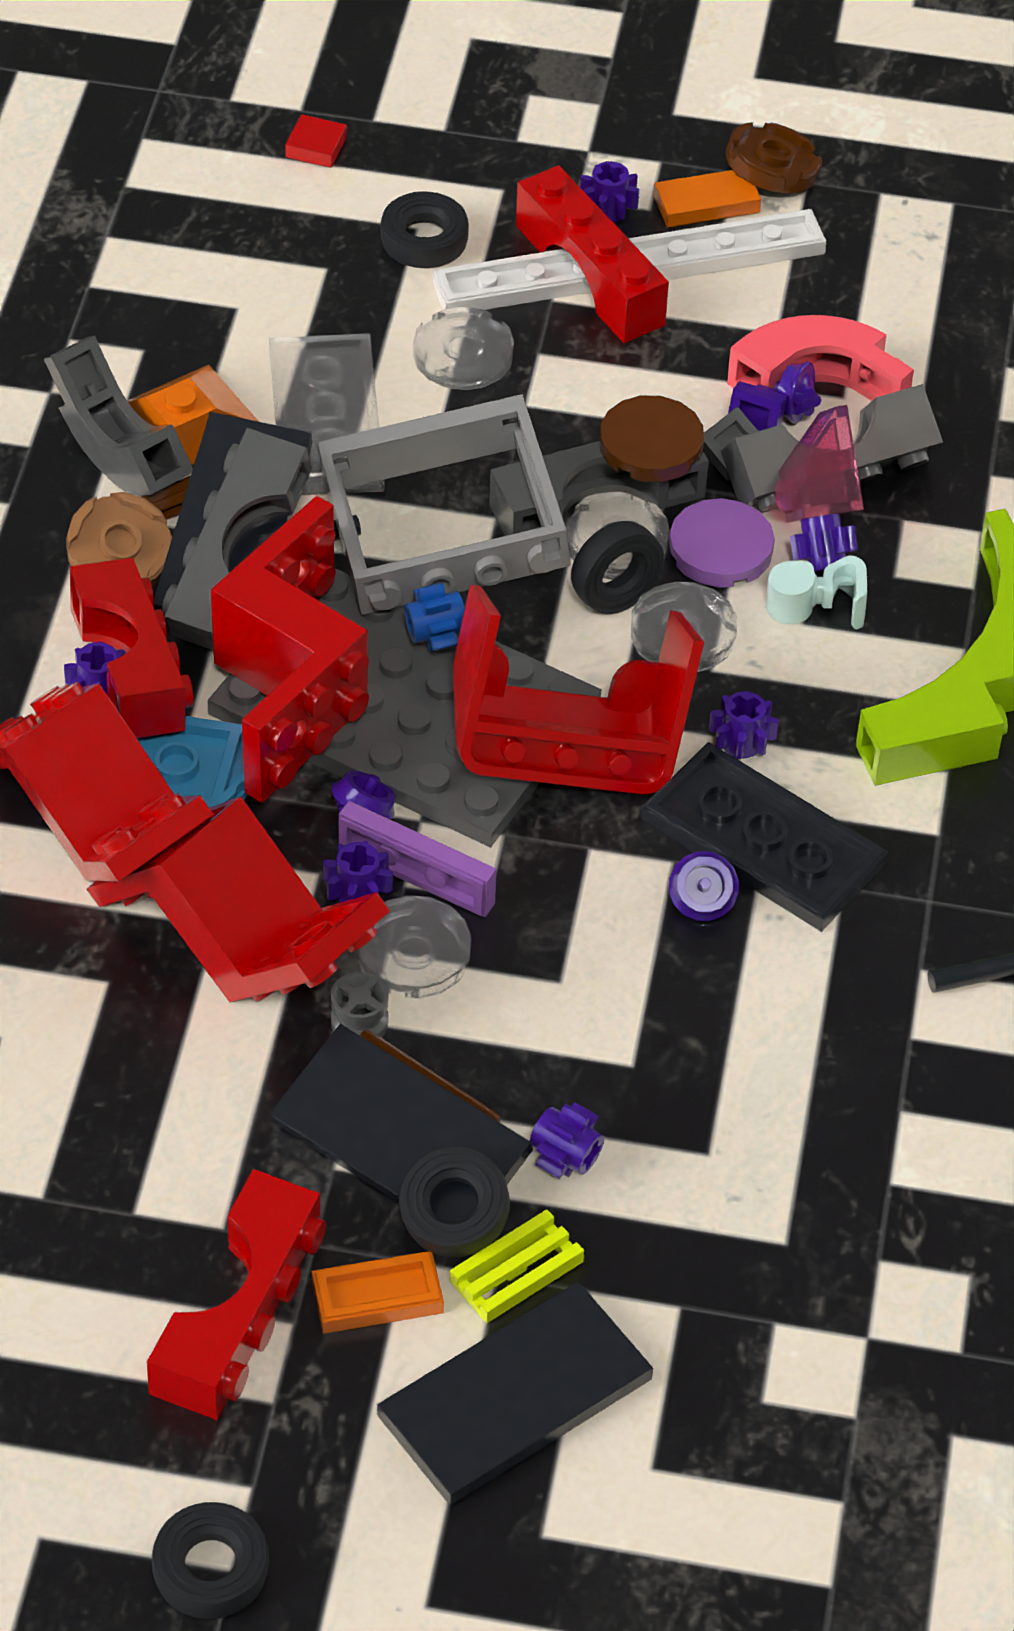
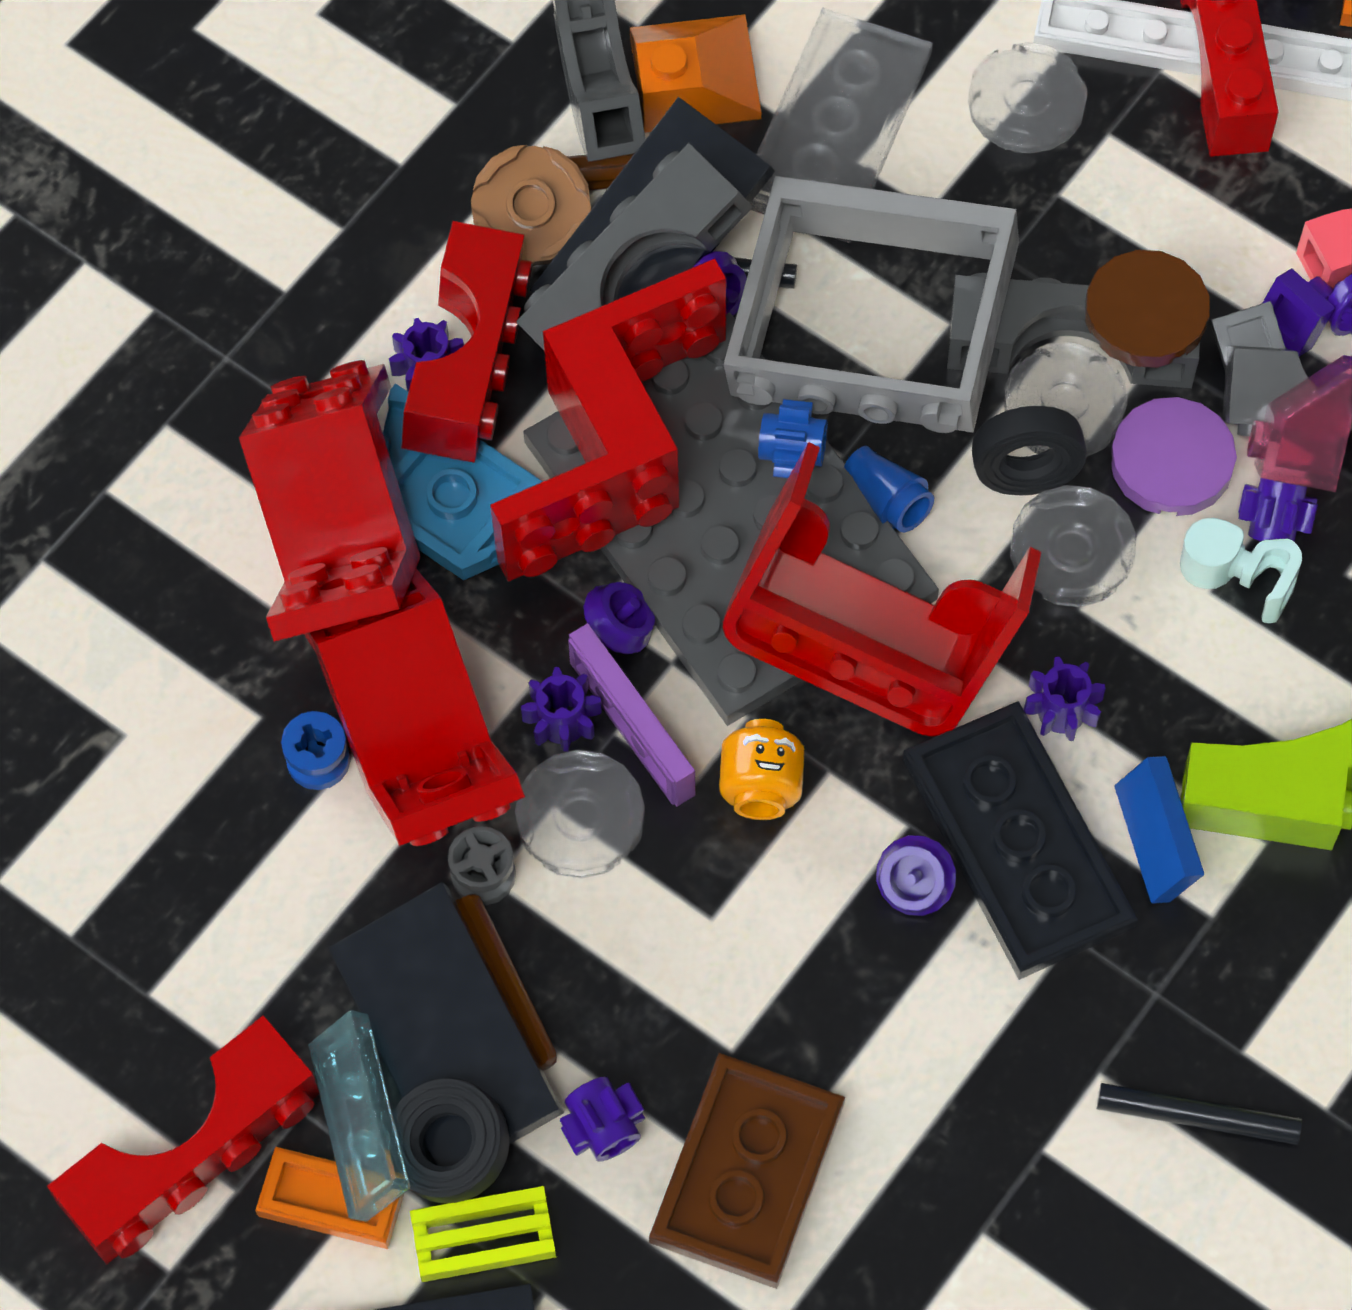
camera: 30 degrees right, 15 degrees up
none -> blue wheel [281,711,351,790]
none -> clear light blue tile [308,1010,410,1222]
none -> reddish brown tile [649,1053,845,1289]
none -> light orange head [719,719,804,820]
none -> blue cone [844,446,934,533]
none -> blue tile [1114,756,1204,903]

